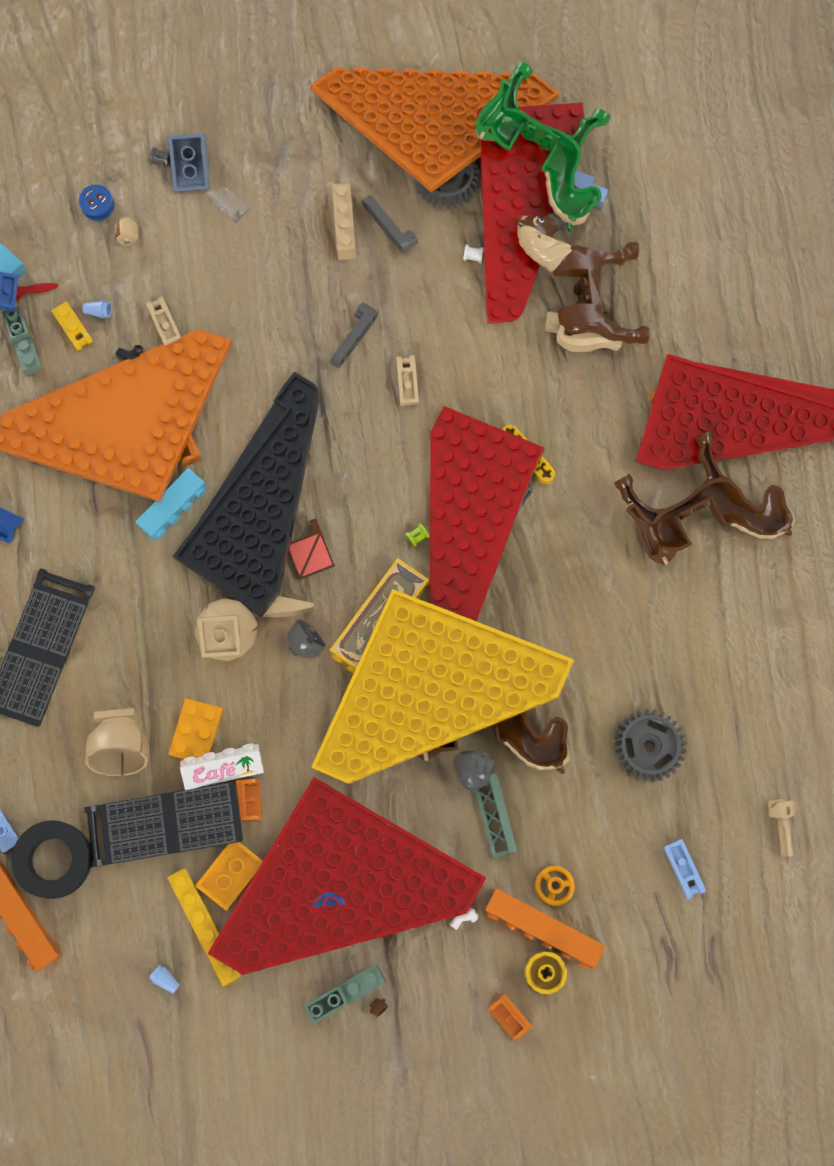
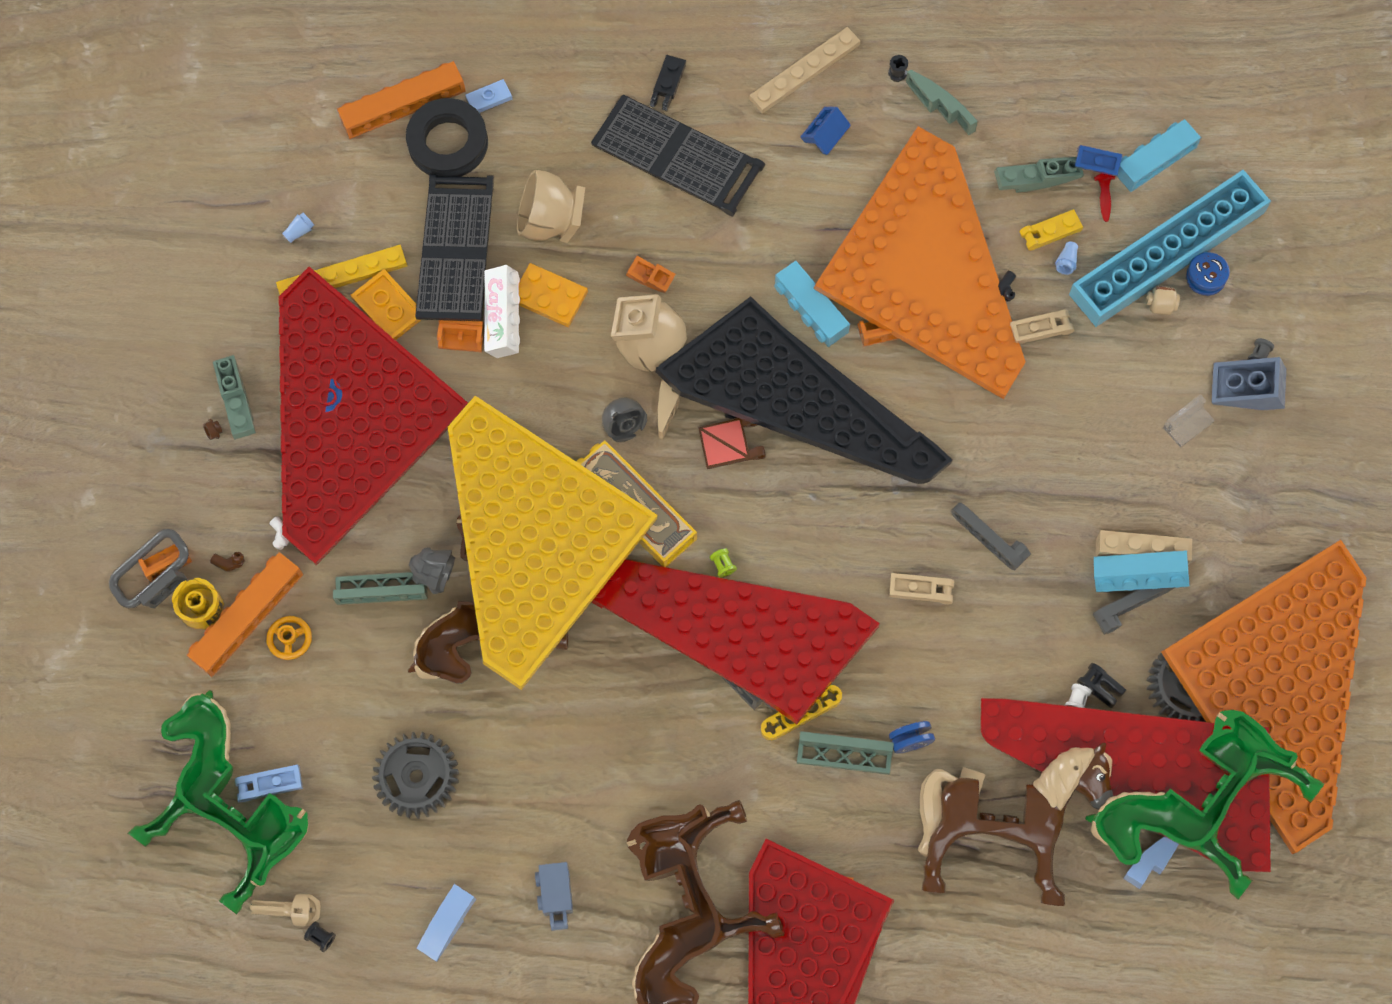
camera: 105 degrees right, 5 degrees down
none -> dark grey bar [109,529,189,609]
none -> green animal [127,690,309,915]
none -> reddish brown arm [210,552,245,572]
none -> black bush [304,921,336,952]
none -> light blue slope [417,884,476,962]
none -> sand blue brick [535,862,573,931]
none -> orange slope [626,255,676,293]
none -> sand green fence [797,731,894,775]
none -> blue head [889,721,935,754]
none -> medium azure brick [1069,170,1271,327]
none -> black piece [1077,663,1126,708]
none -> medium azure brick [1094,551,1190,592]

